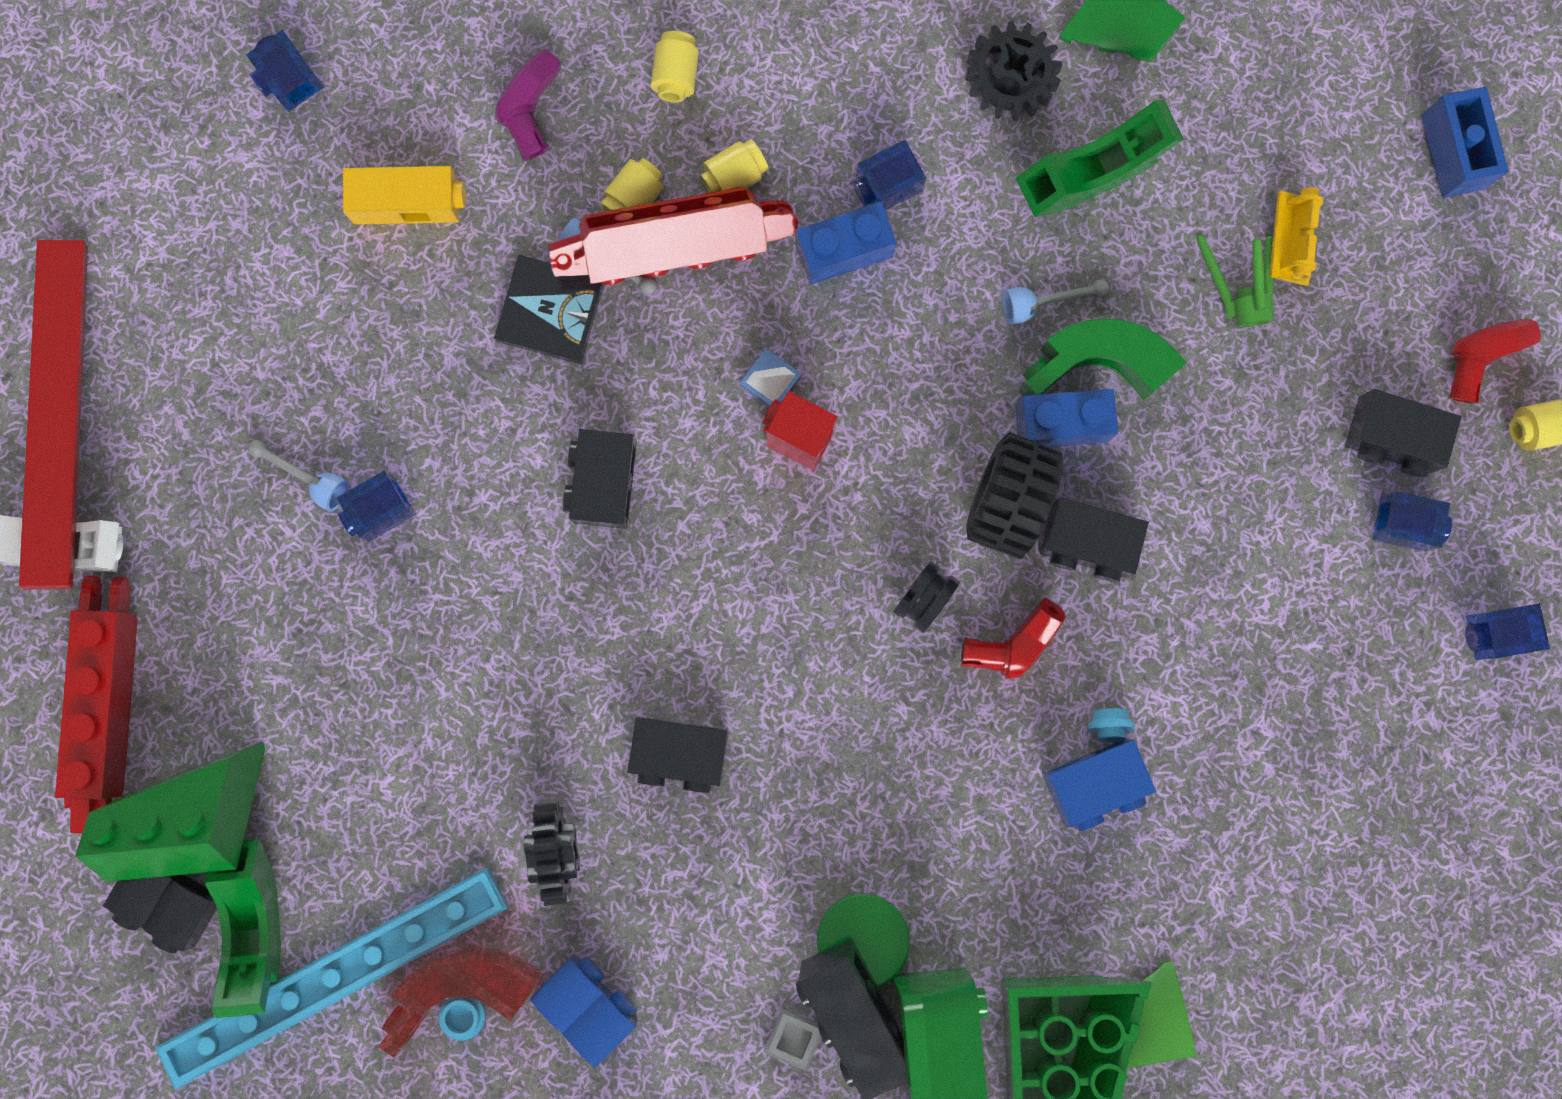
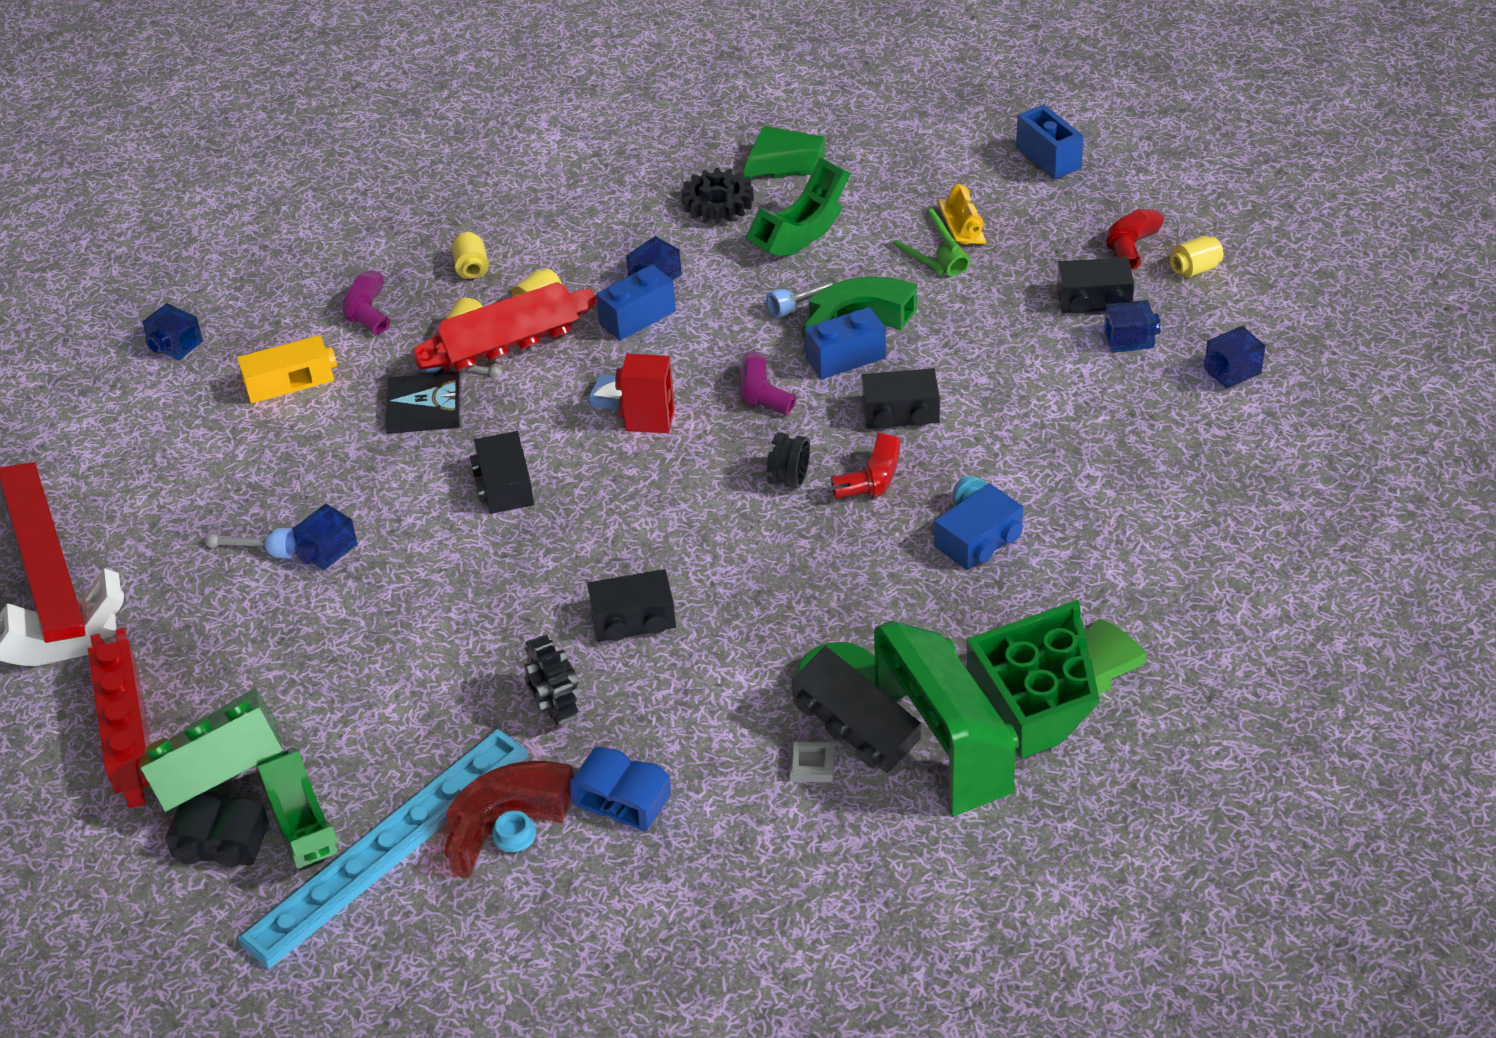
camera: 15 degrees left, 40 degrees down
black tyre [966,432,1063,559] -> none
none -> magenta arm [739,351,797,416]

